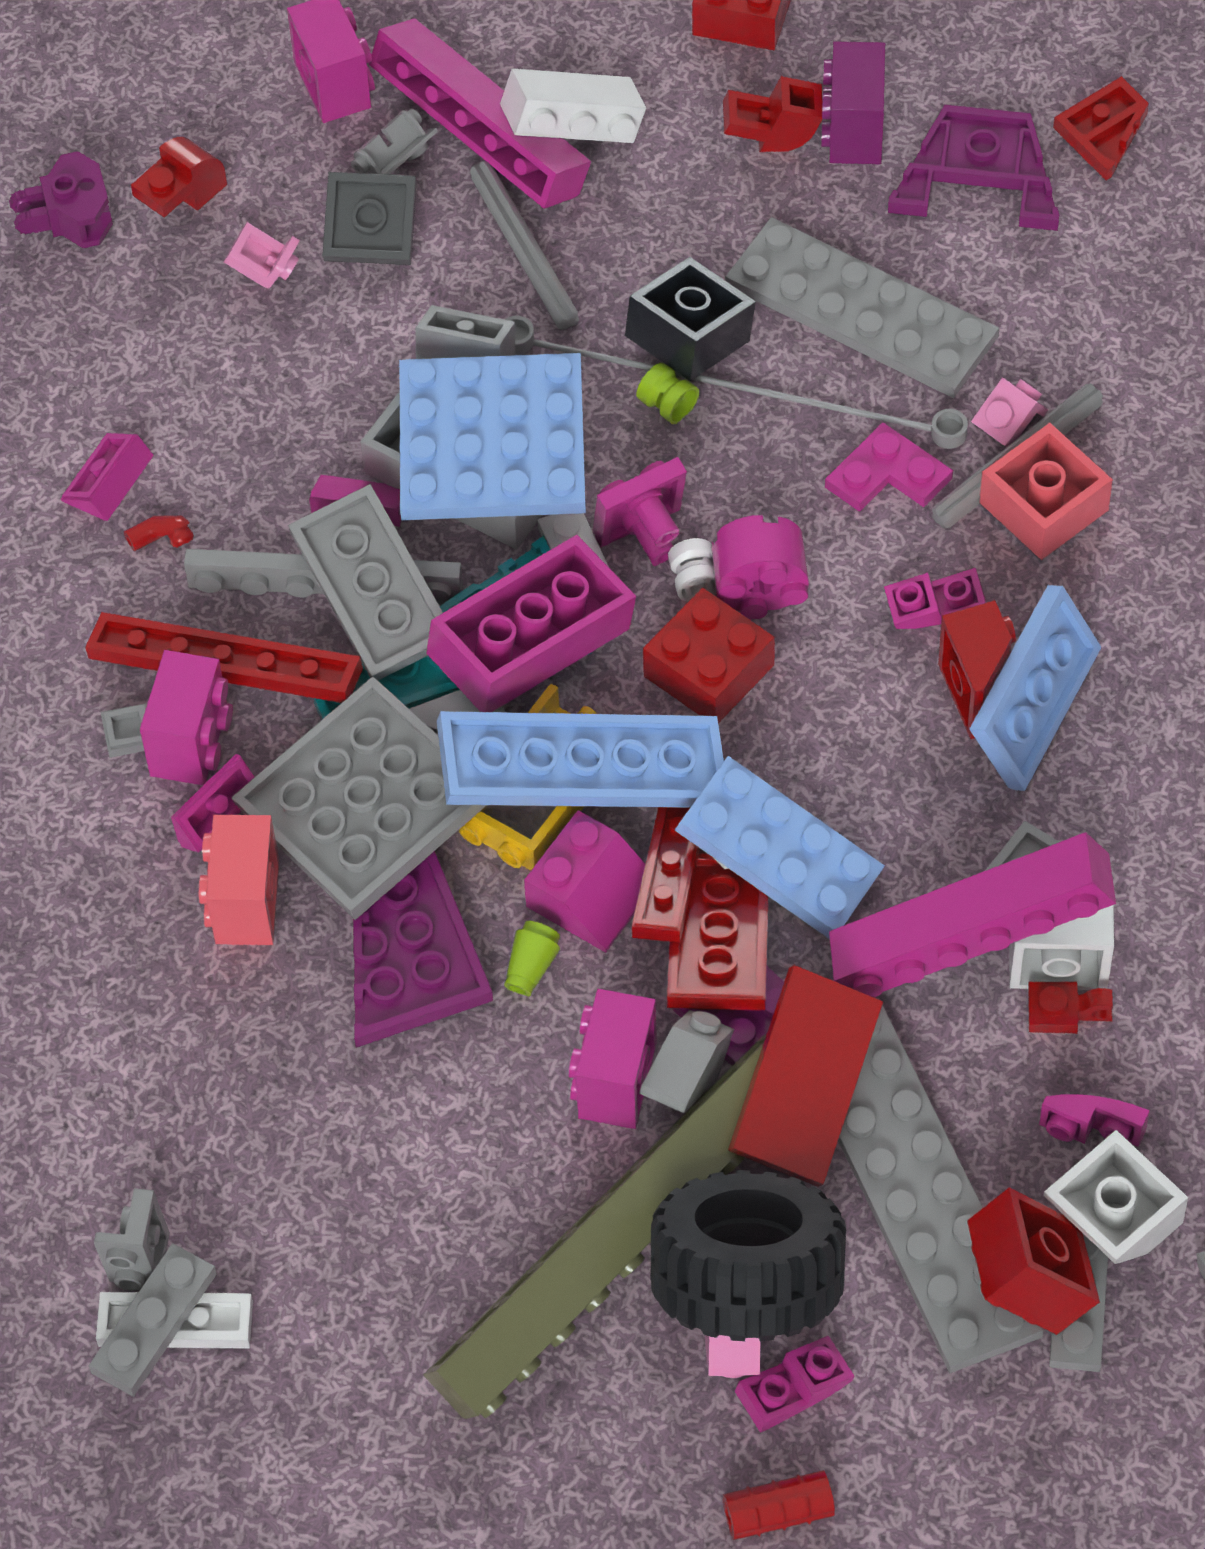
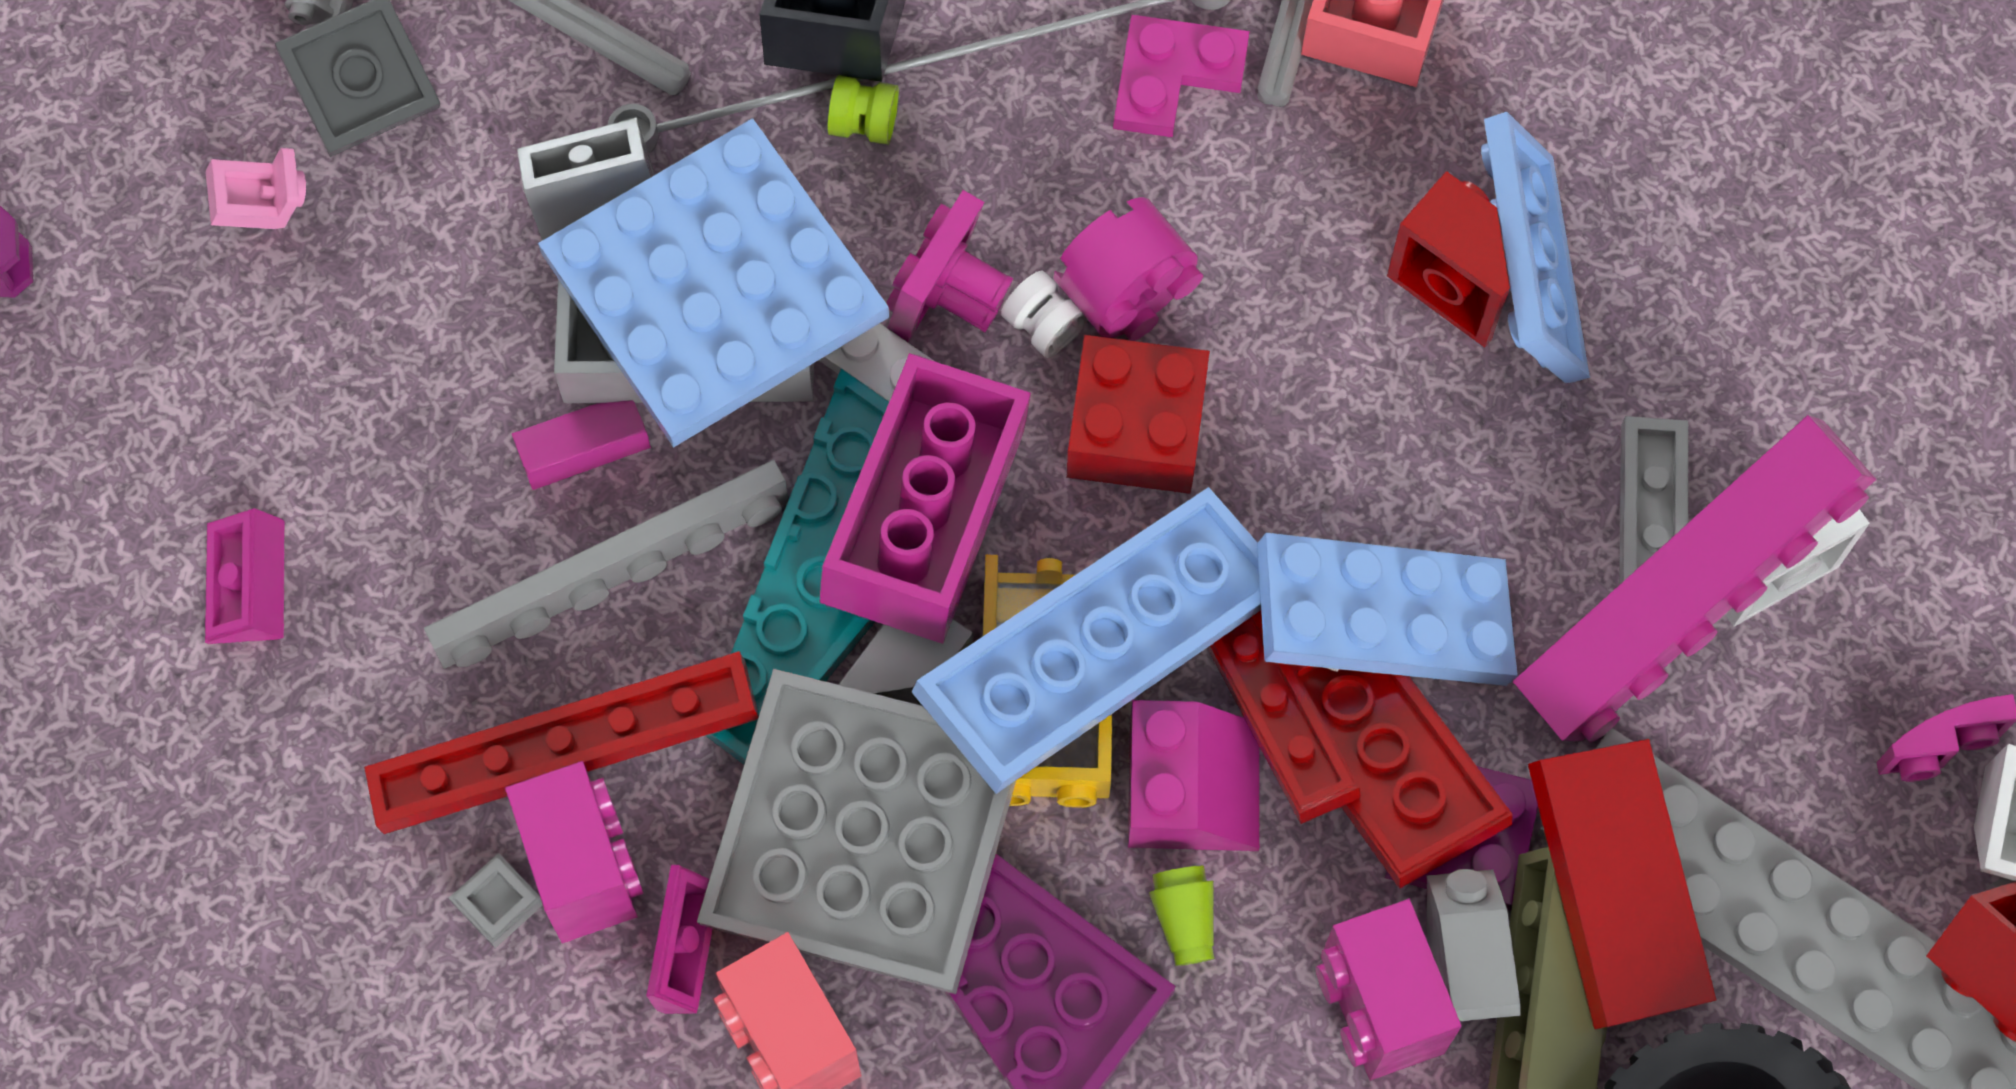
camera: 35 degrees left, 10 degrees up
red arm [123,515,194,552] -> none
red brick [131,137,227,218] -> none
light grey plate [288,484,443,680] -> none
dark pink slope [884,568,987,629] -> none
red plate [1028,982,1113,1034] -> none

